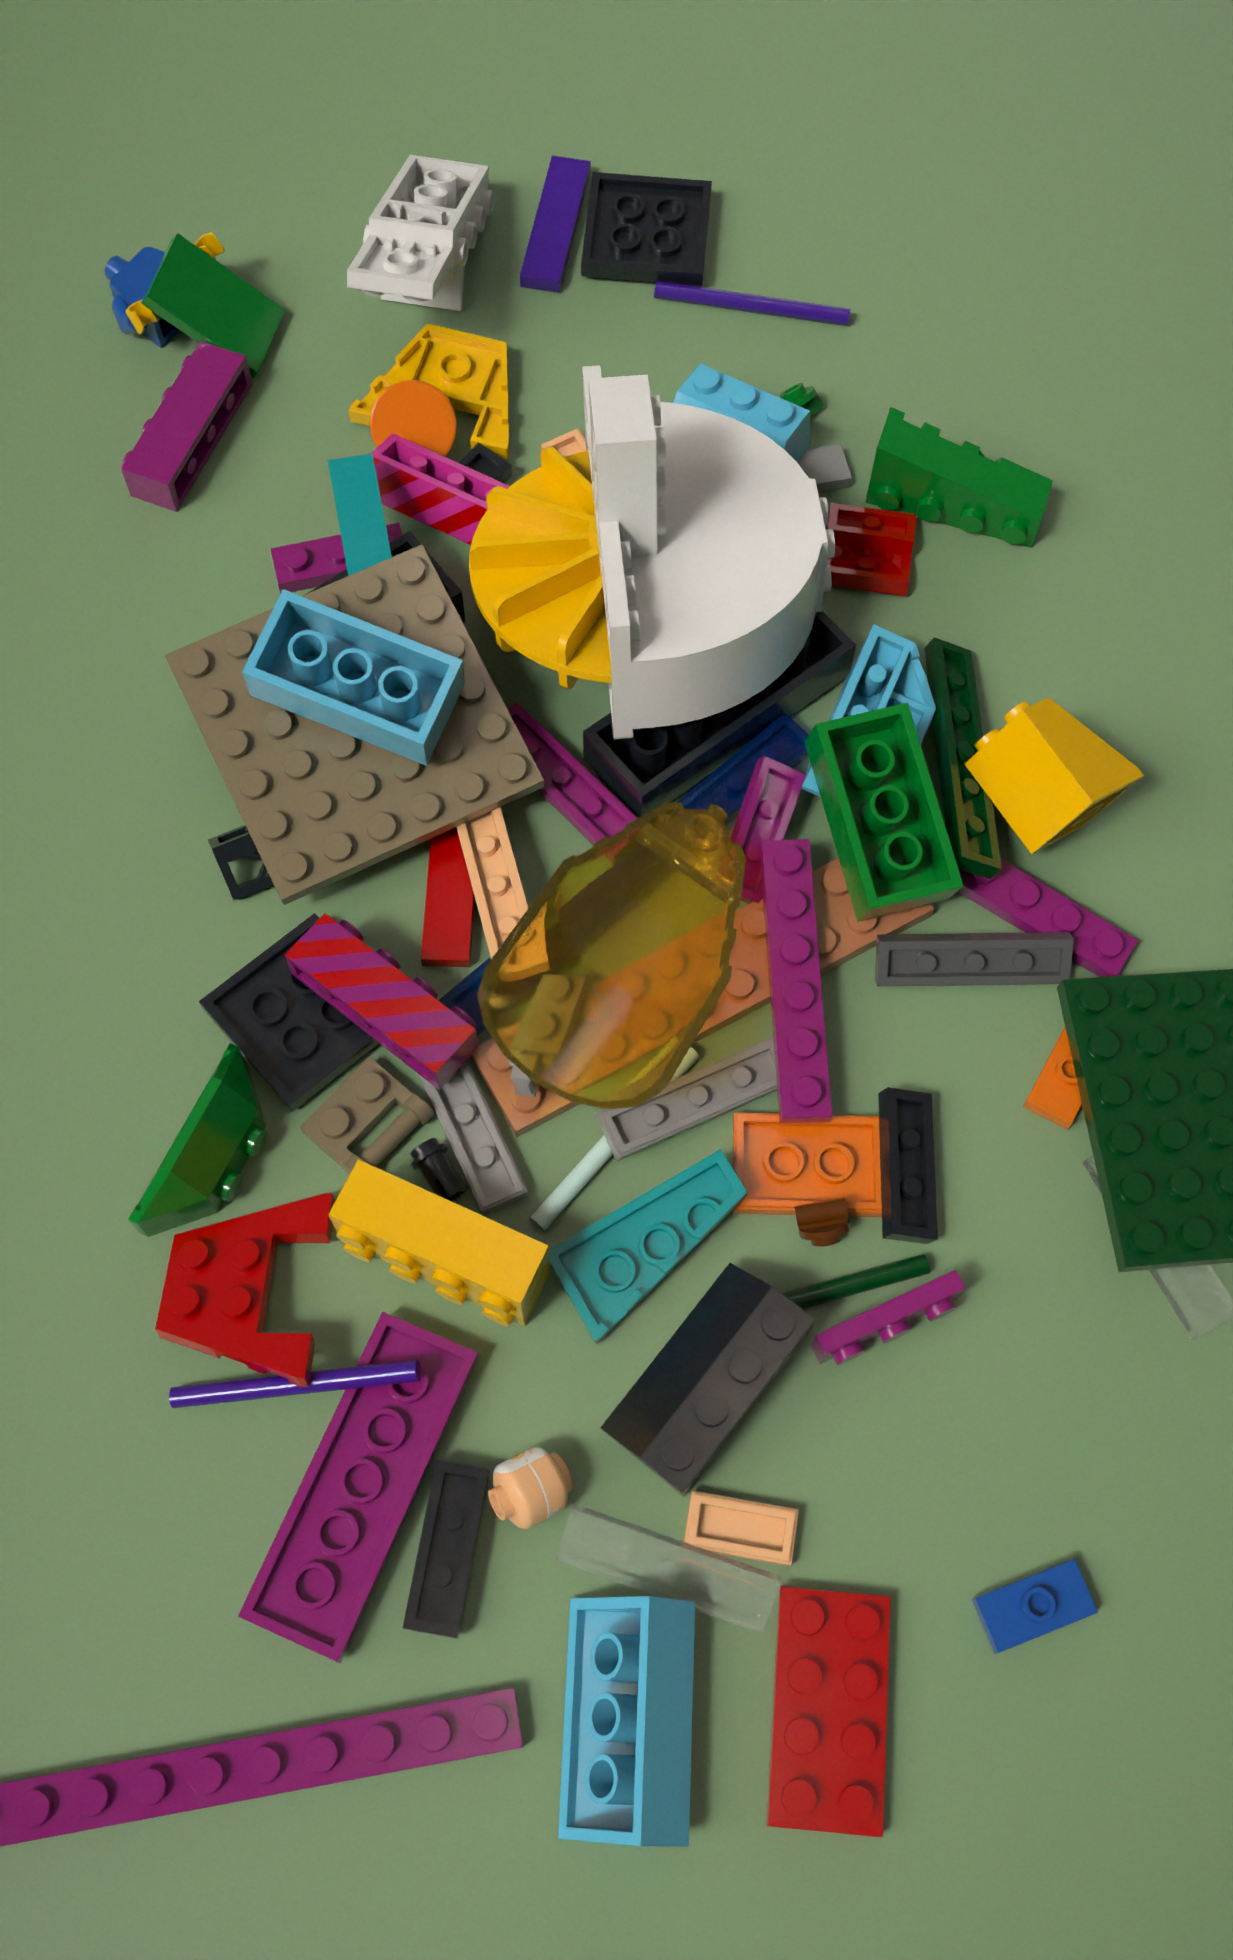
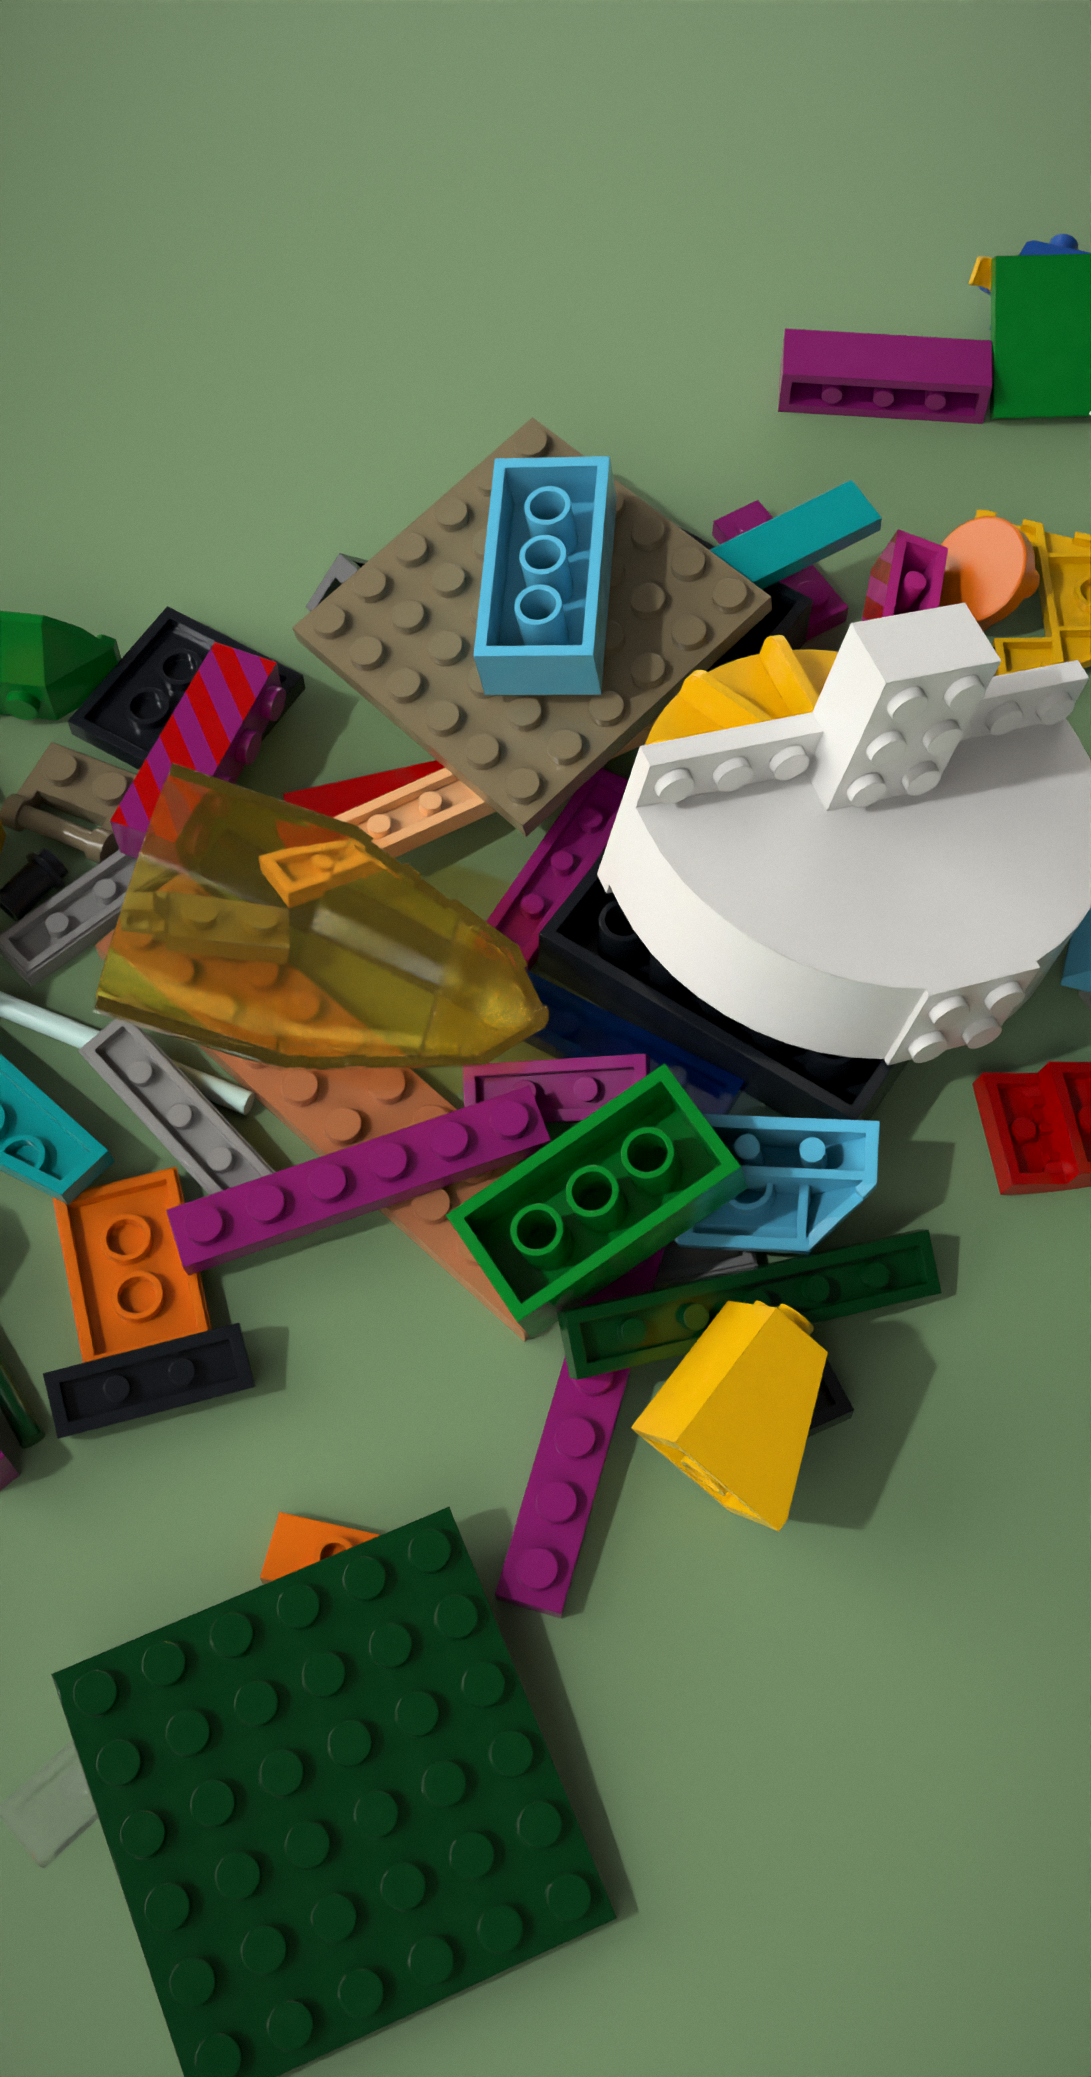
camera: 75 degrees right, 5 degrees down
reddish brown plate [794,1198,850,1247] -> none
dark grey plate [875,932,1074,986] -> none

